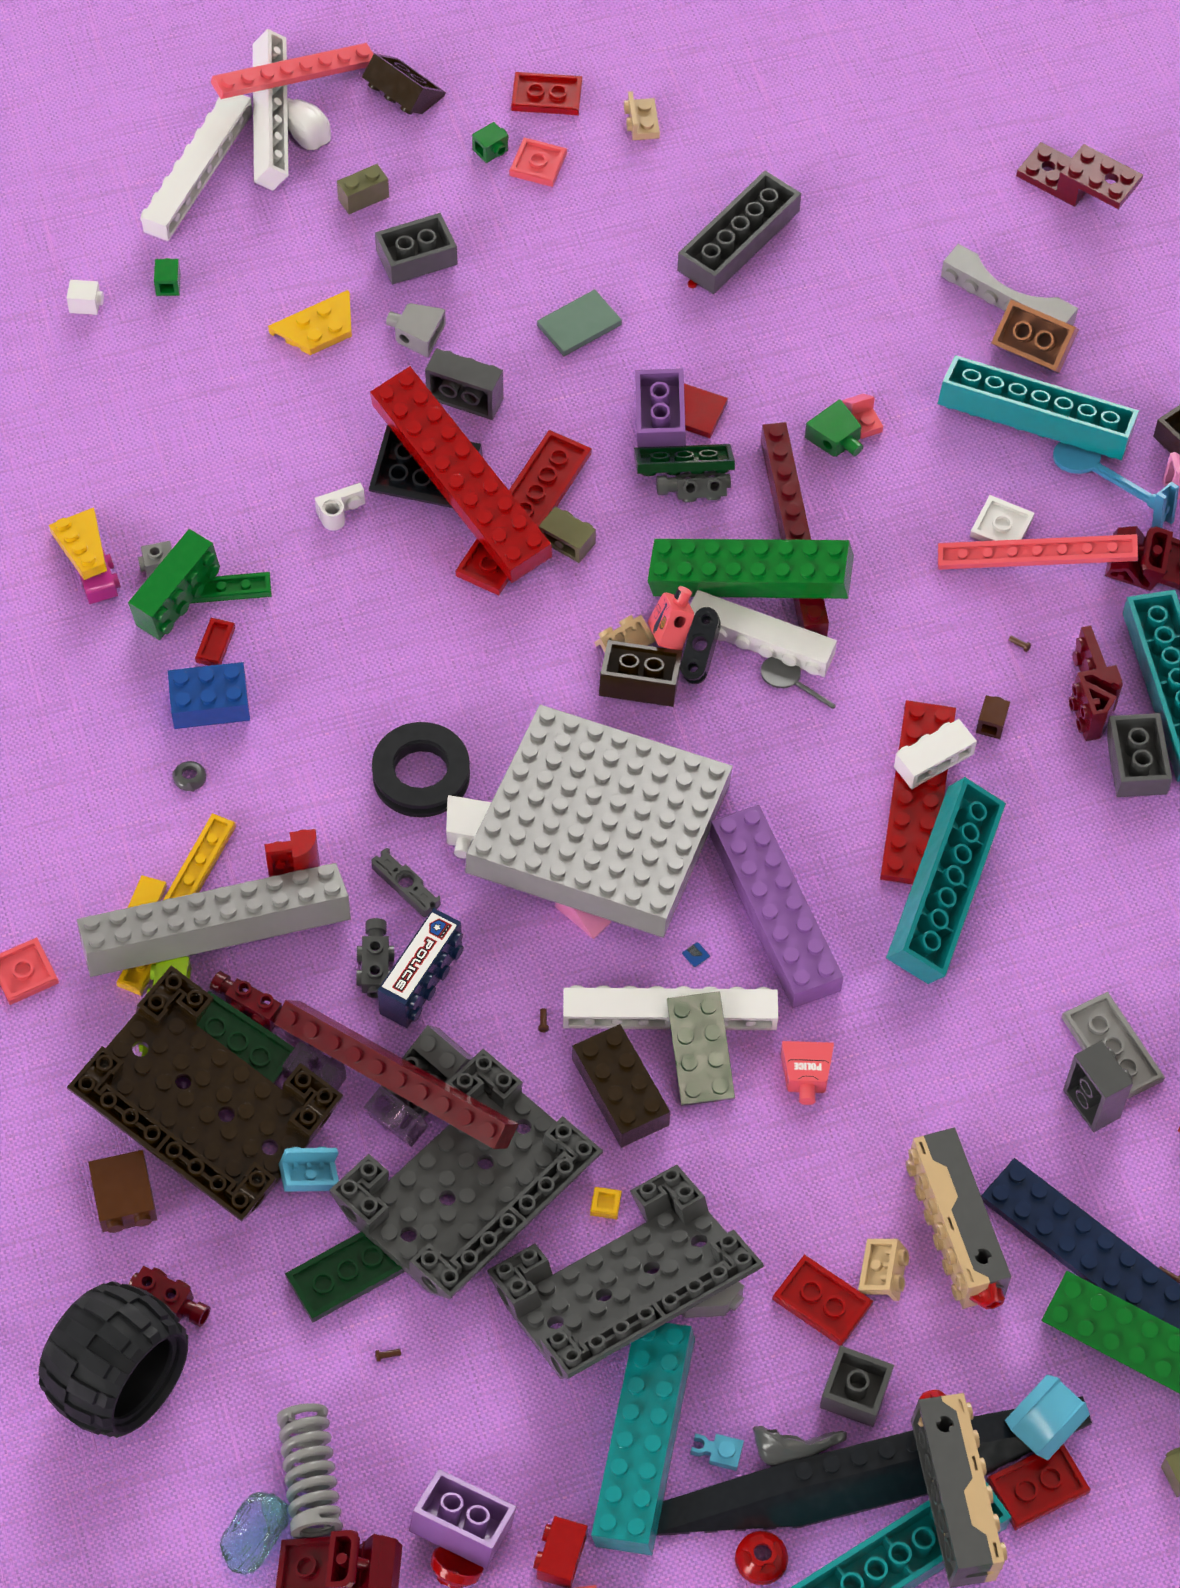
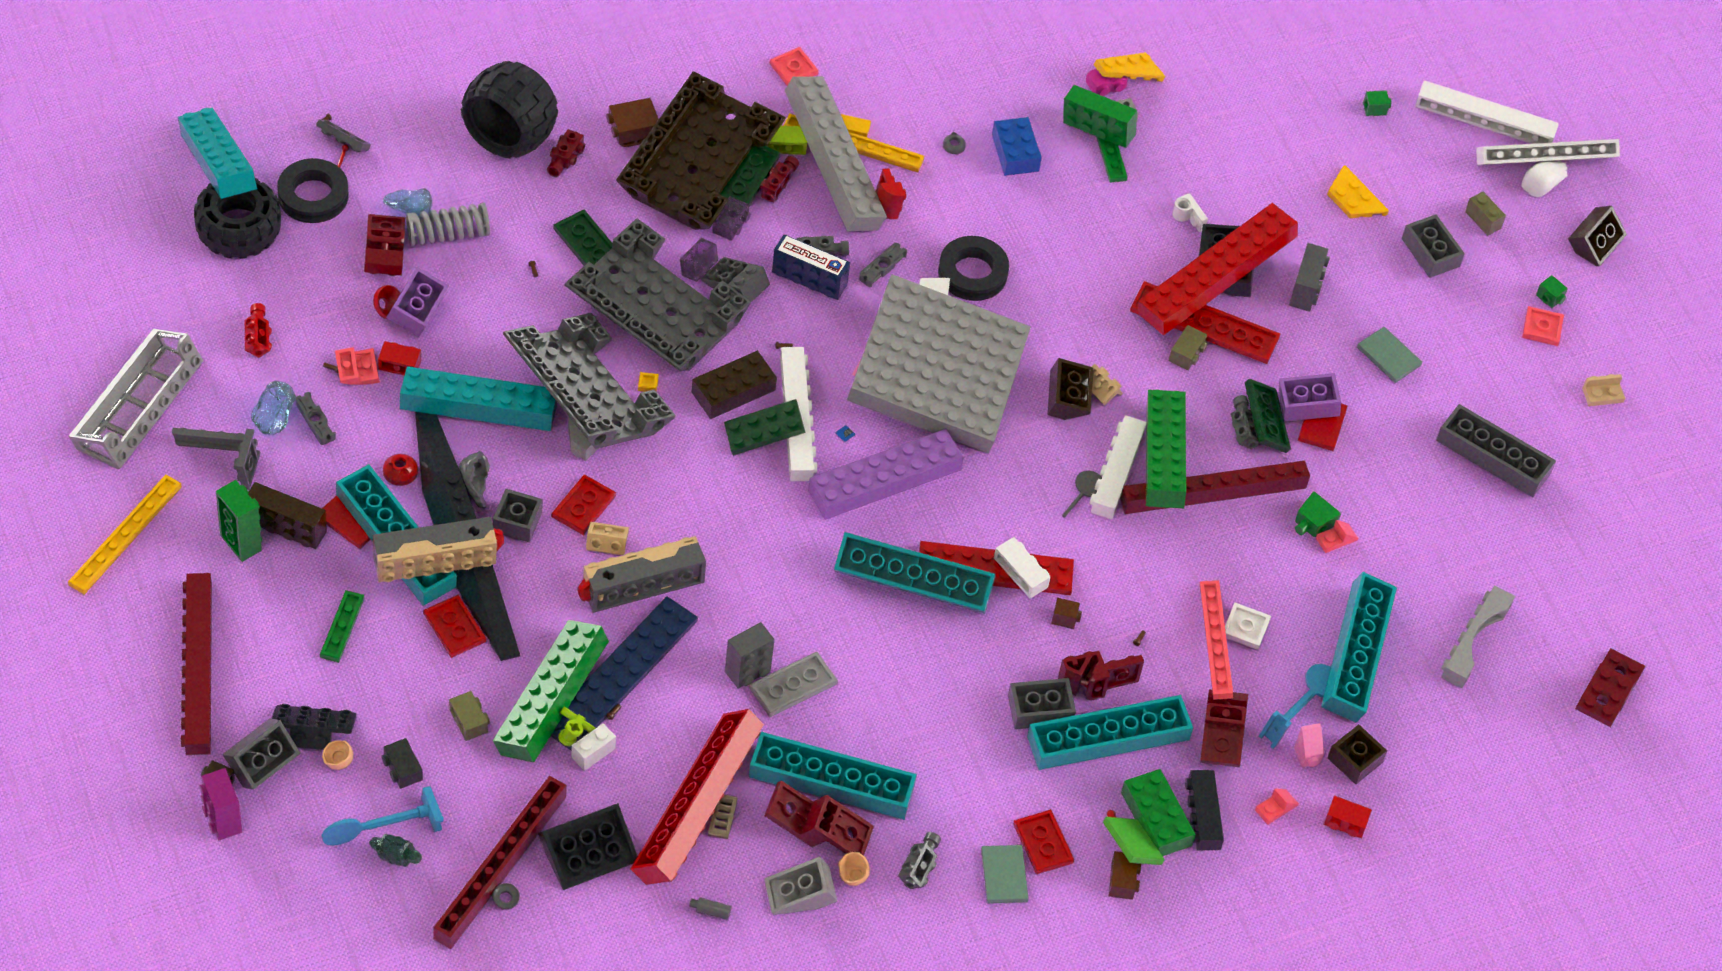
camera: 80 degrees right, 5 degrees down
white brick [67,280,104,315] -> none
red tile [195,617,235,666] -> none
coral plate [211,43,374,99] -> none
dark red brick [274,1000,519,1149] -> none
medium azure bracket [279,1147,339,1192] -> none
light grey torso [386,303,446,357] -> none
red tile [511,72,582,116] -> none
coral torso [647,586,694,651] -> none
black piece [680,607,721,684] -> none
medium azure plate [690,1433,744,1471] -> none
coral torso [781,1041,834,1105] -> none
nougat brick [991,299,1079,373] -> none
medium azure slope [1005,1375,1090,1460] -> none

